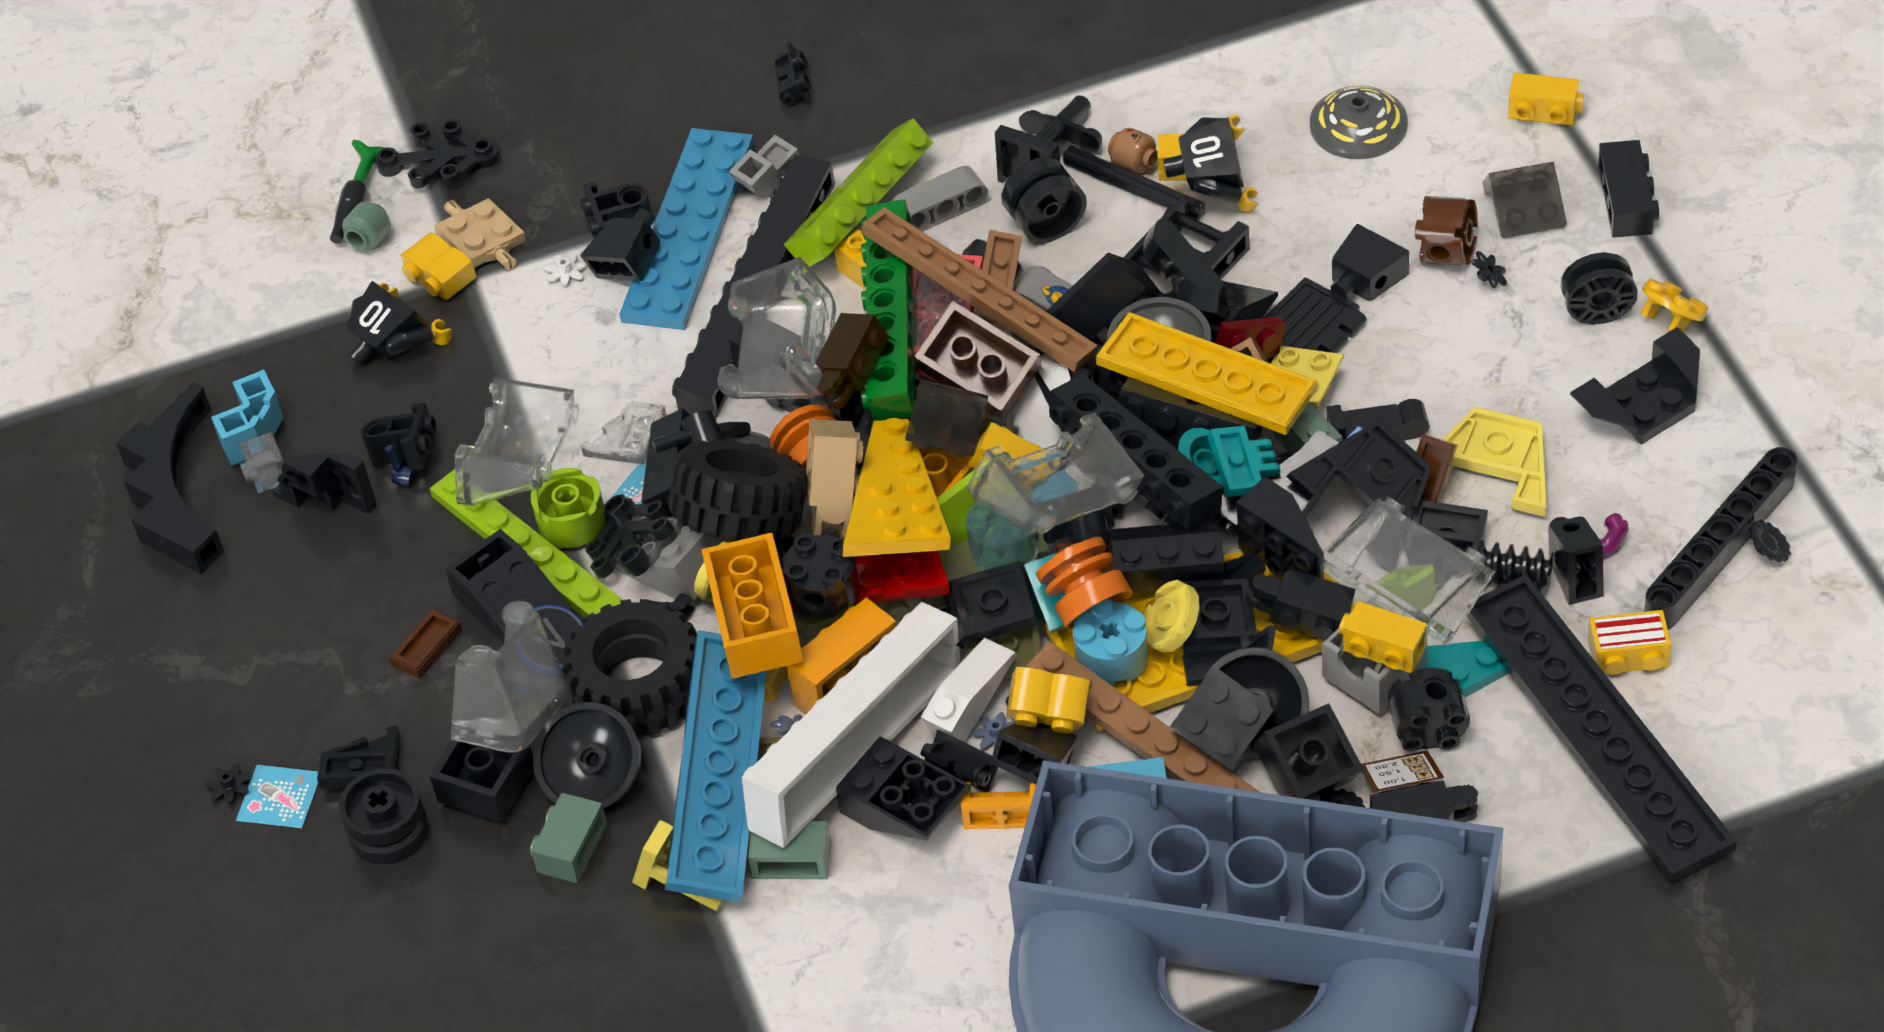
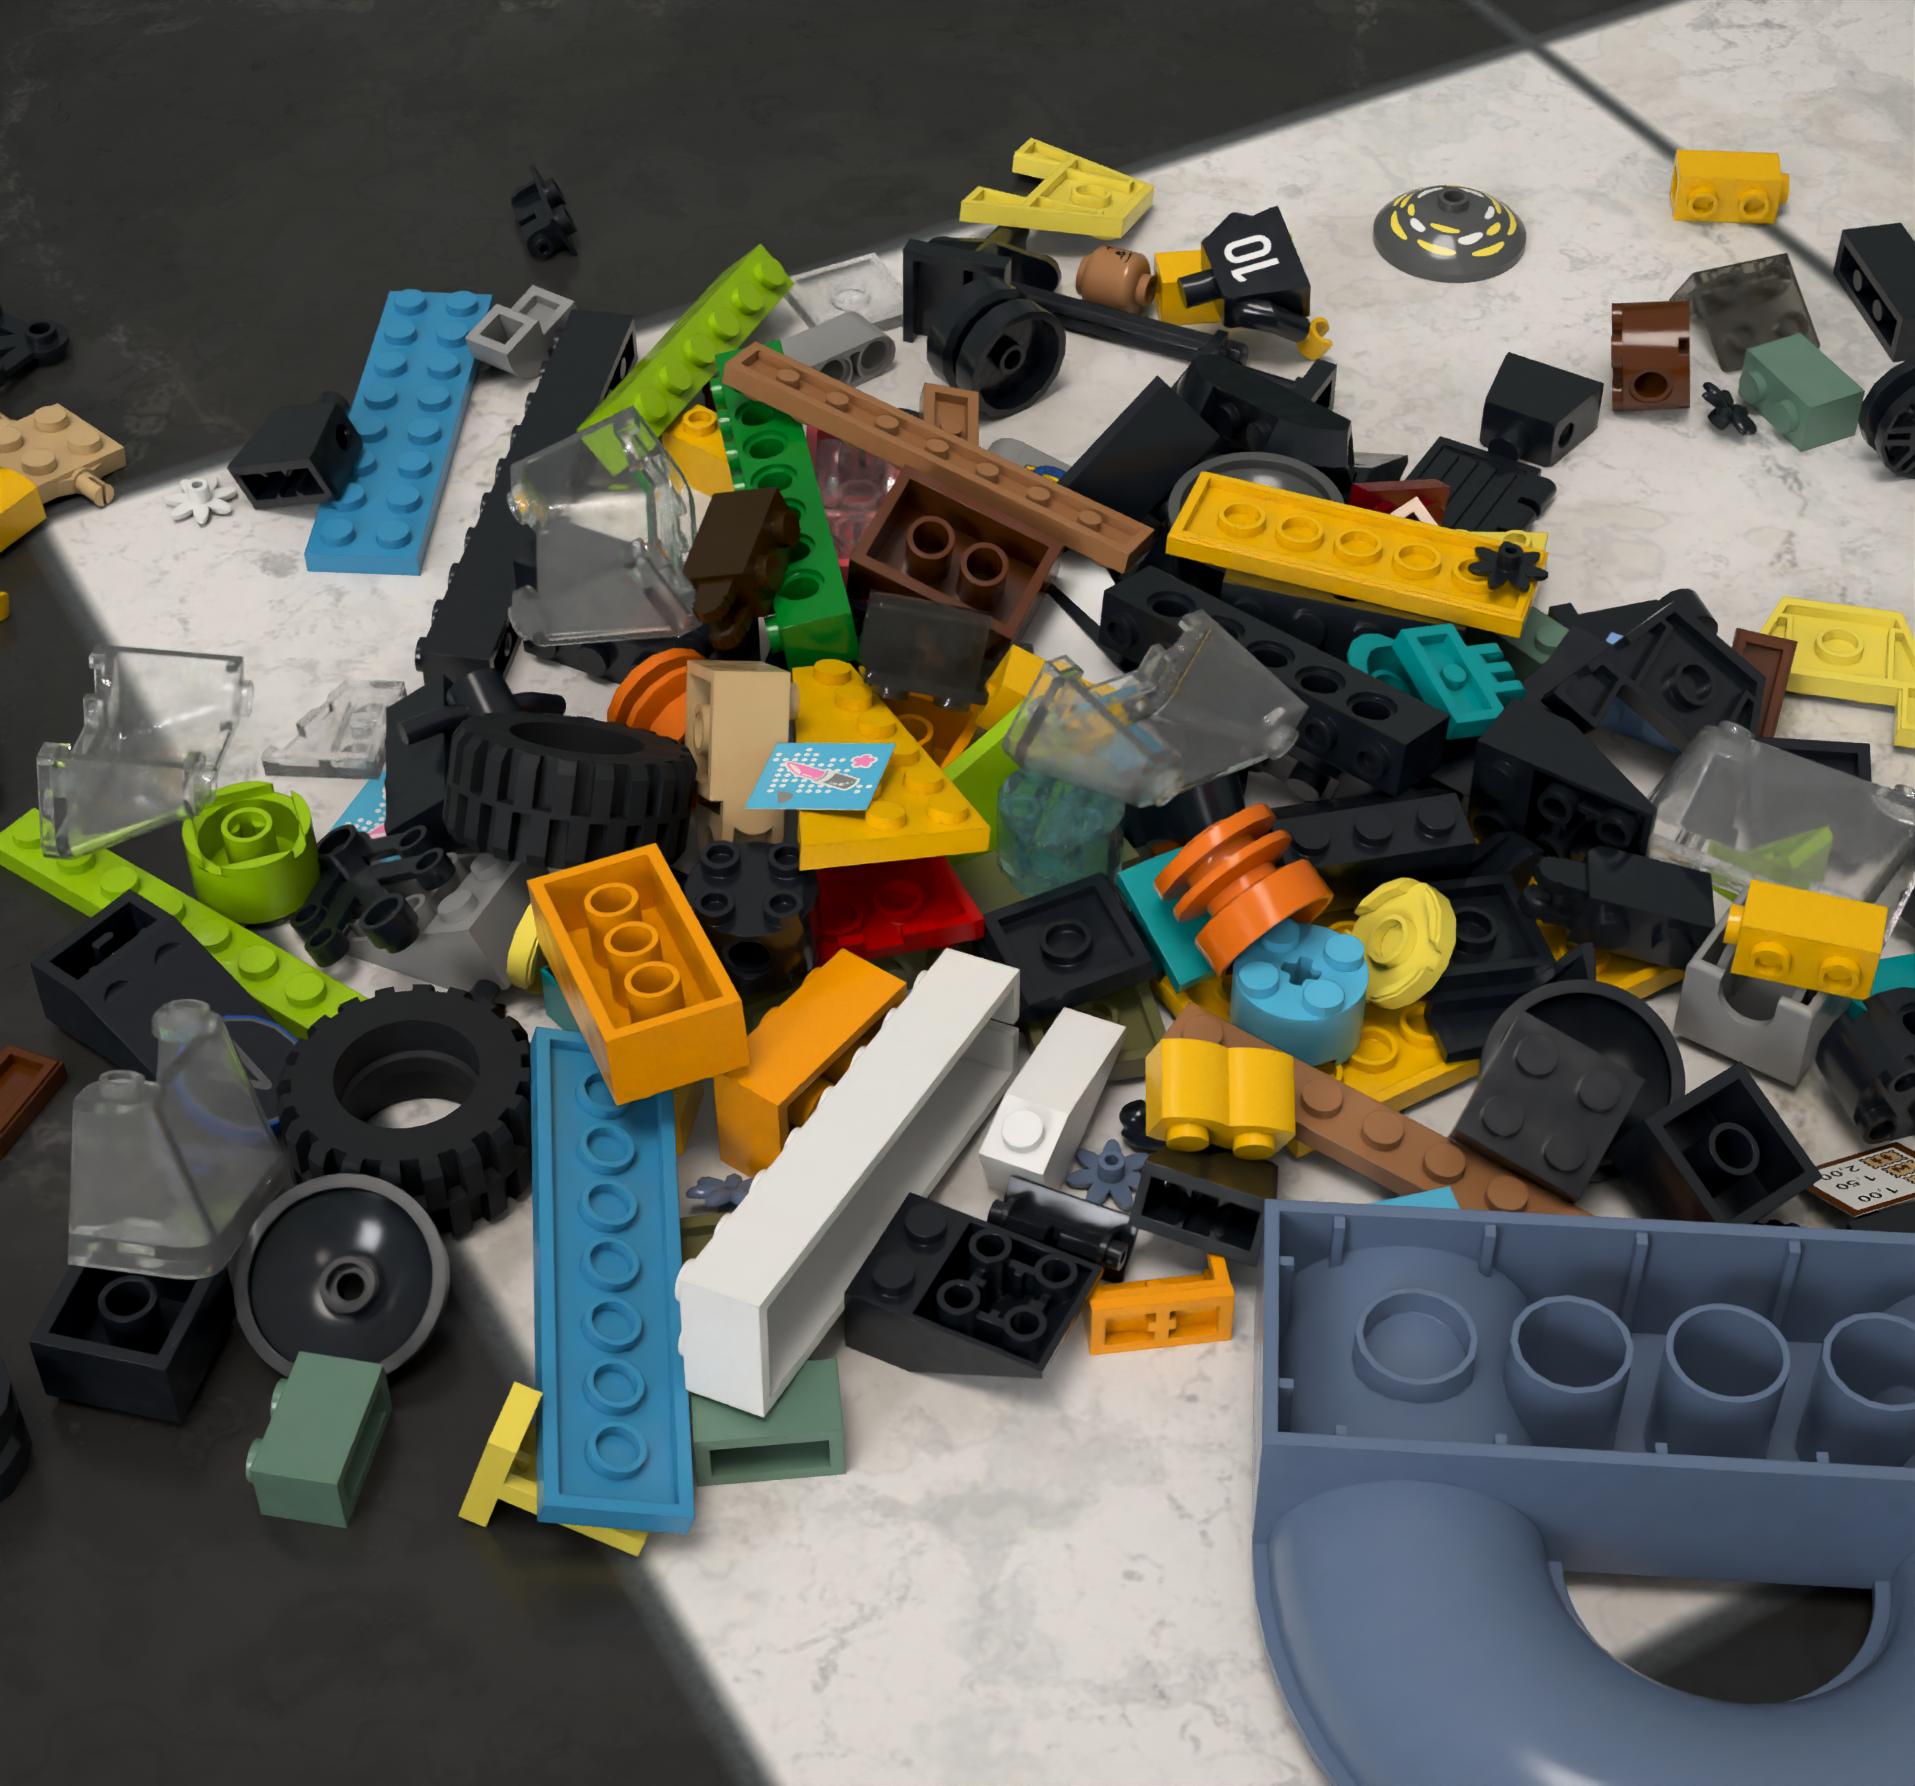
camera: 15 degrees left, 5 degrees down
black pin [580,181,652,239] -> none
none -> medium azure sticker [744,743,896,810]
none -> clear tile [784,253,903,332]
none -> light yellow wing [959,138,1155,240]
none -> black plant [1468,541,1549,593]
none -> sand green piece [1738,333,1865,452]

